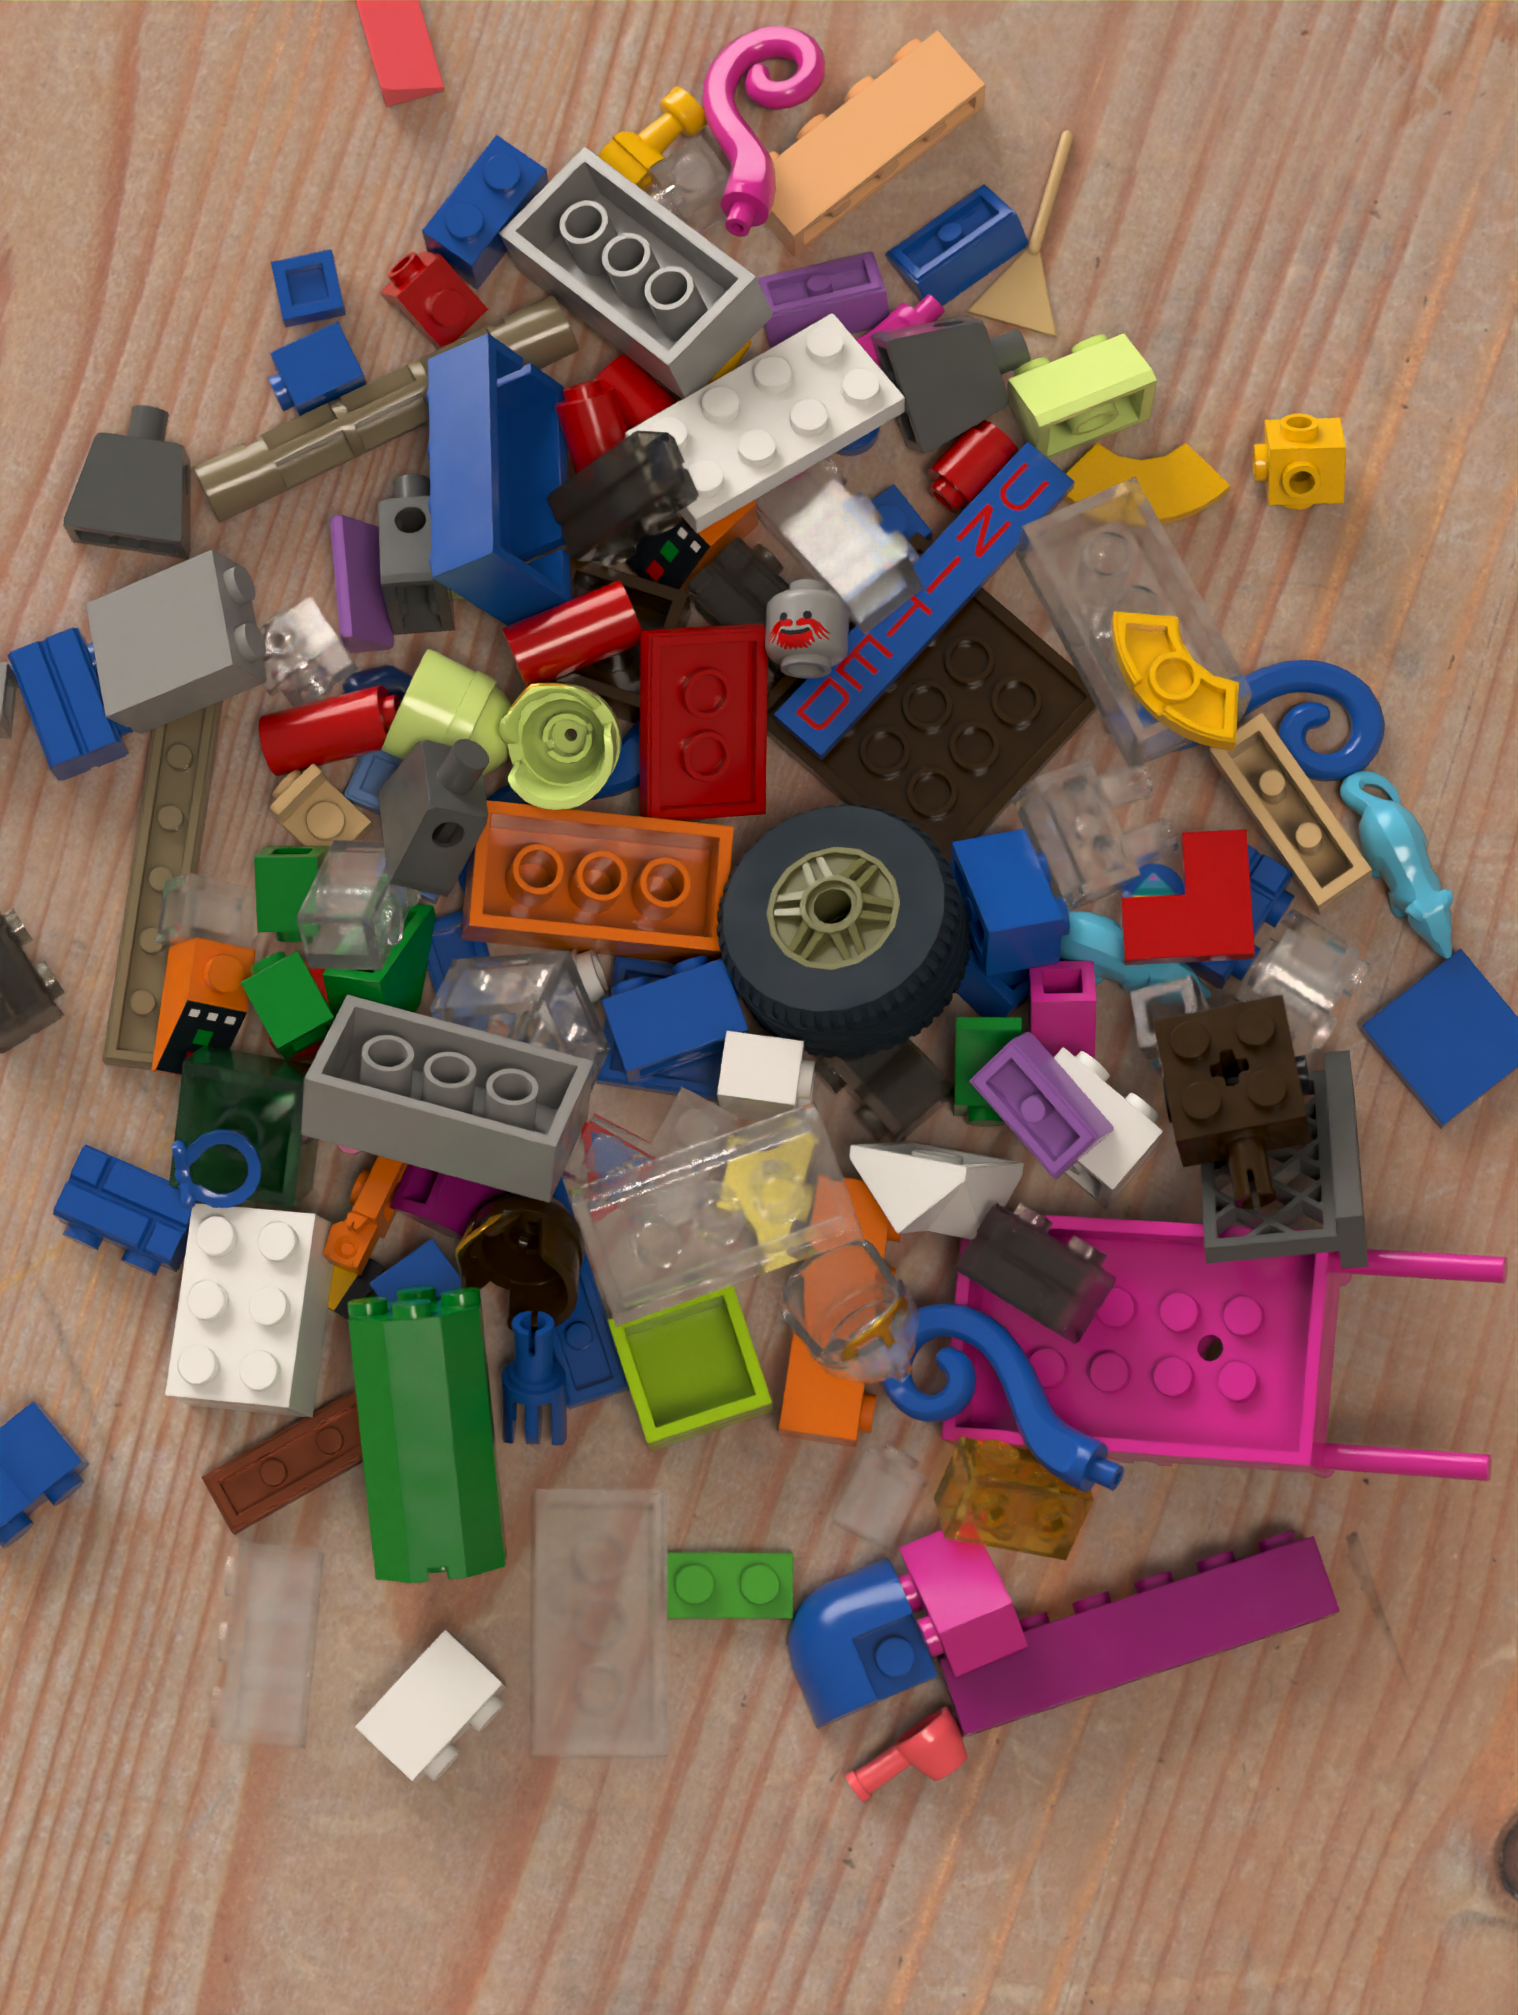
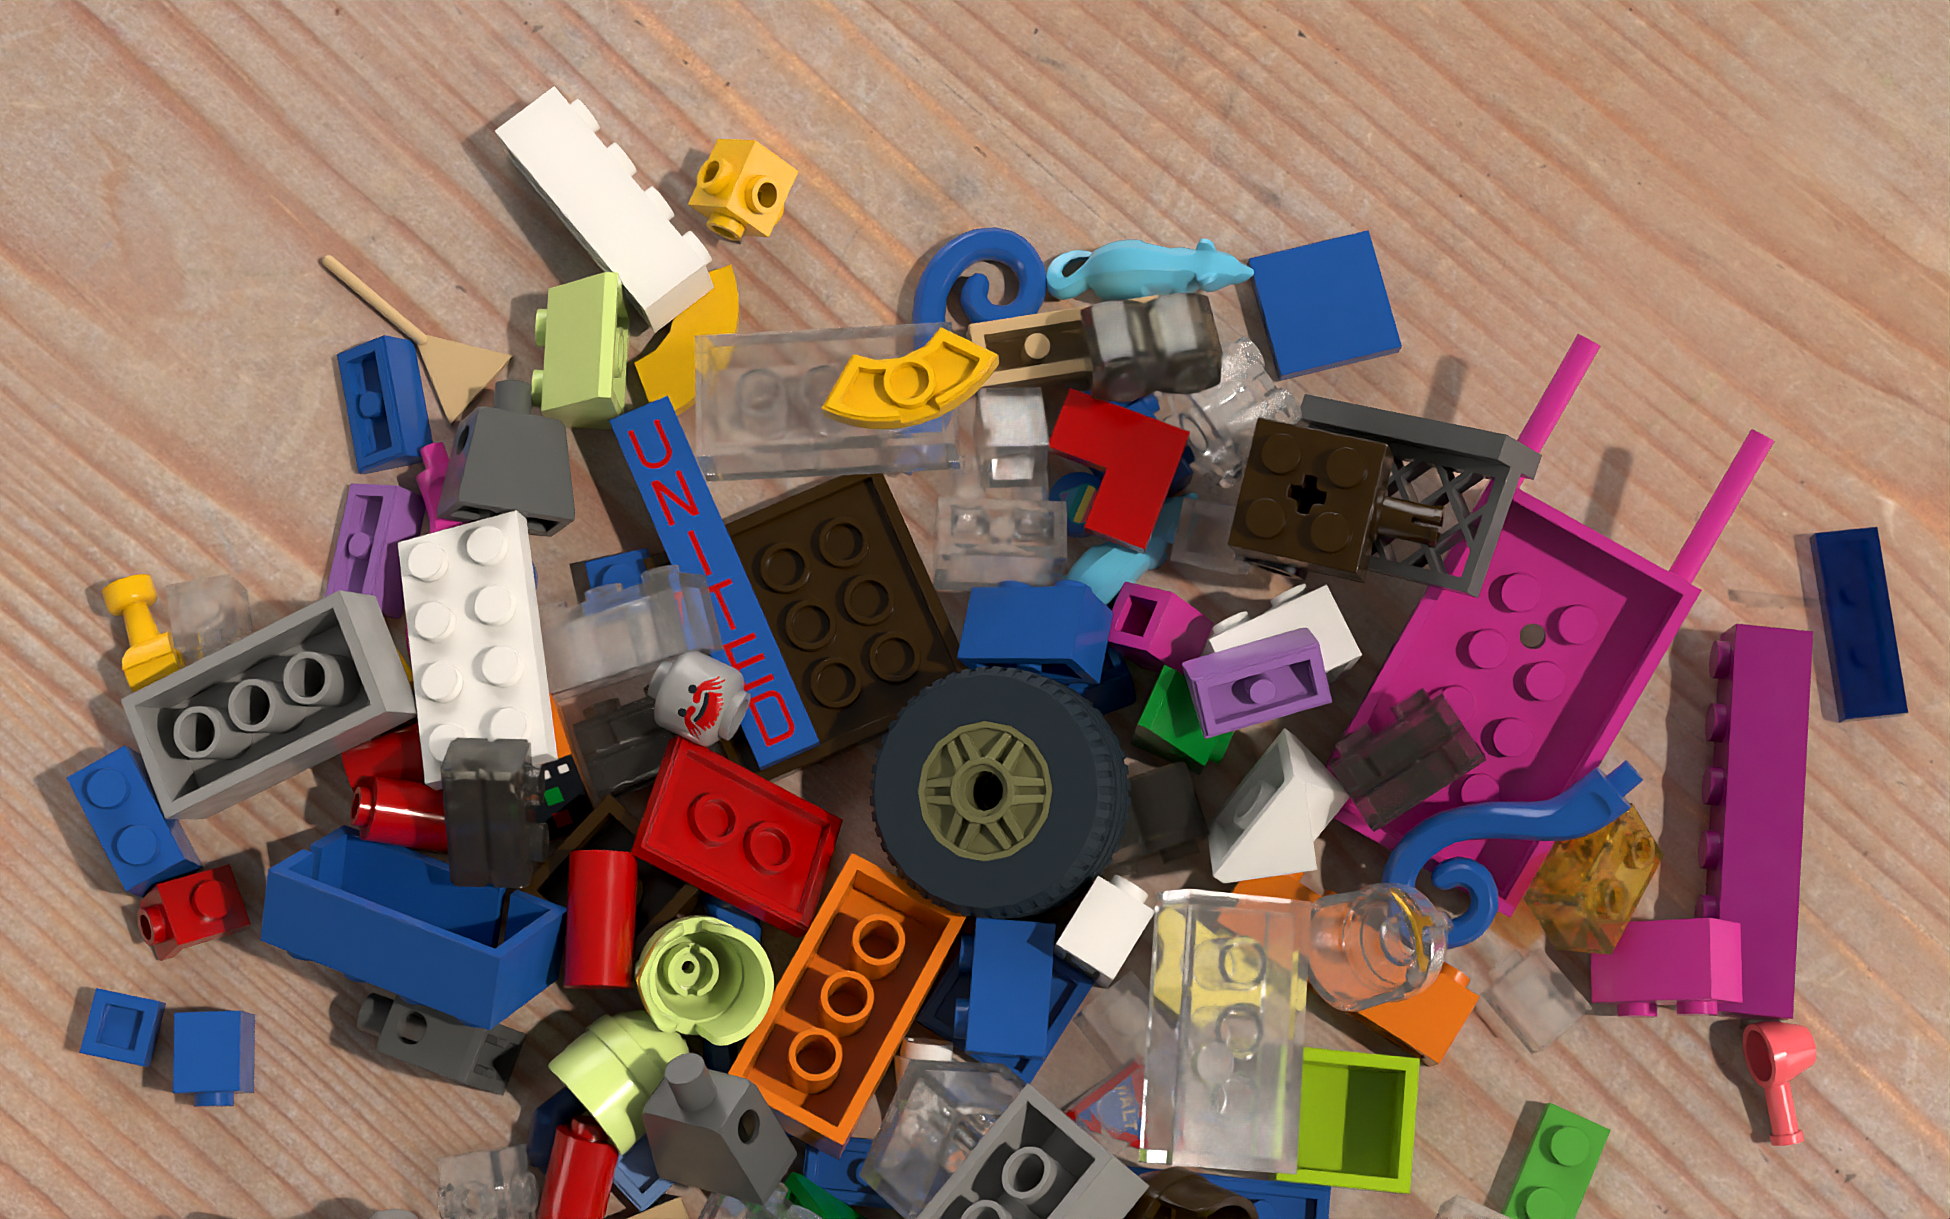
camera: 75 degrees left, 0 degrees up
dark tan piece [193,295,579,523] -> none
medium lavender slope [330,515,394,654] -> none
dark pink plant [702,26,825,237] -> none
light nougat brick [765,30,985,257] -> none
blue brick [787,1557,938,1729] -> none
red brick [927,420,1019,514] -> none
none -> white brick [495,86,714,333]
none -> clear brick [973,387,1049,488]
none -> clear smoke brick [1080,293,1223,402]
none -> clear blue tile [1809,527,1908,723]

